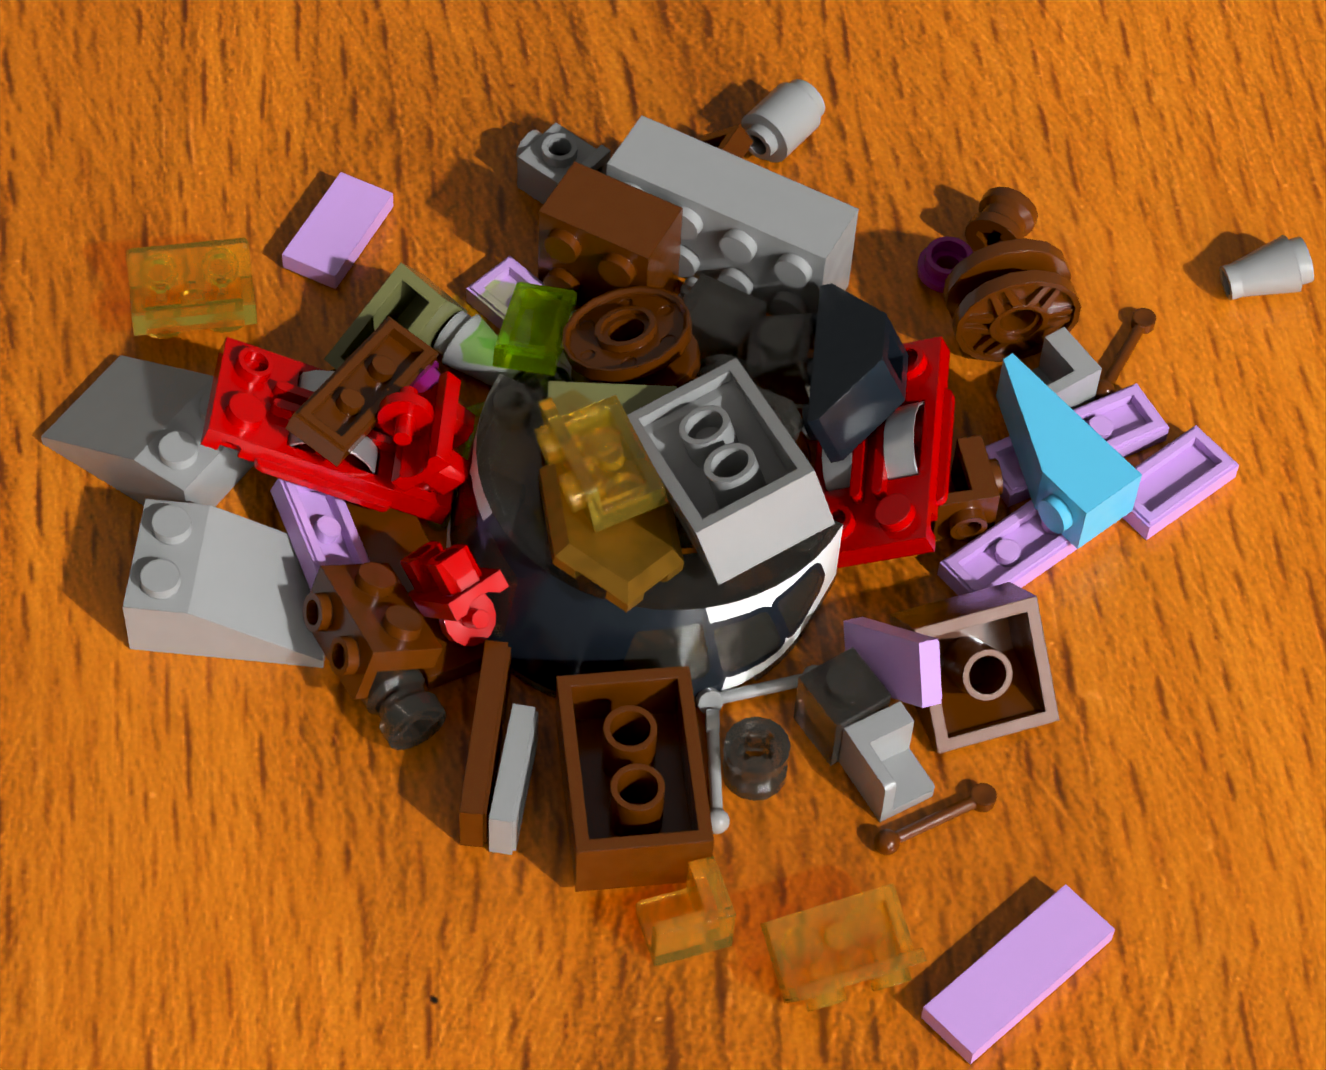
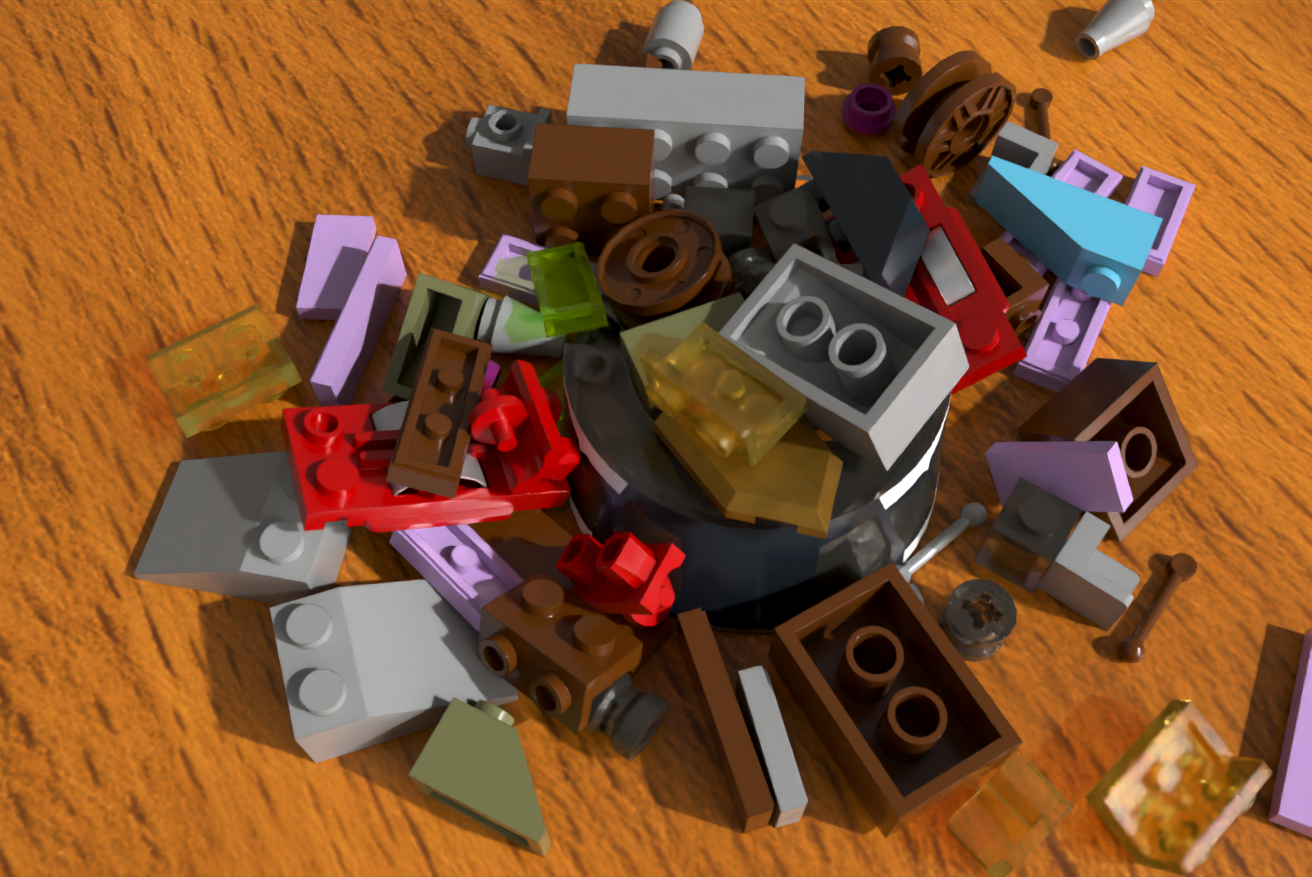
camera: 20 degrees left, 5 degrees up
none -> lavender tile [309,235,407,406]
none -> olive slope [408,697,551,857]

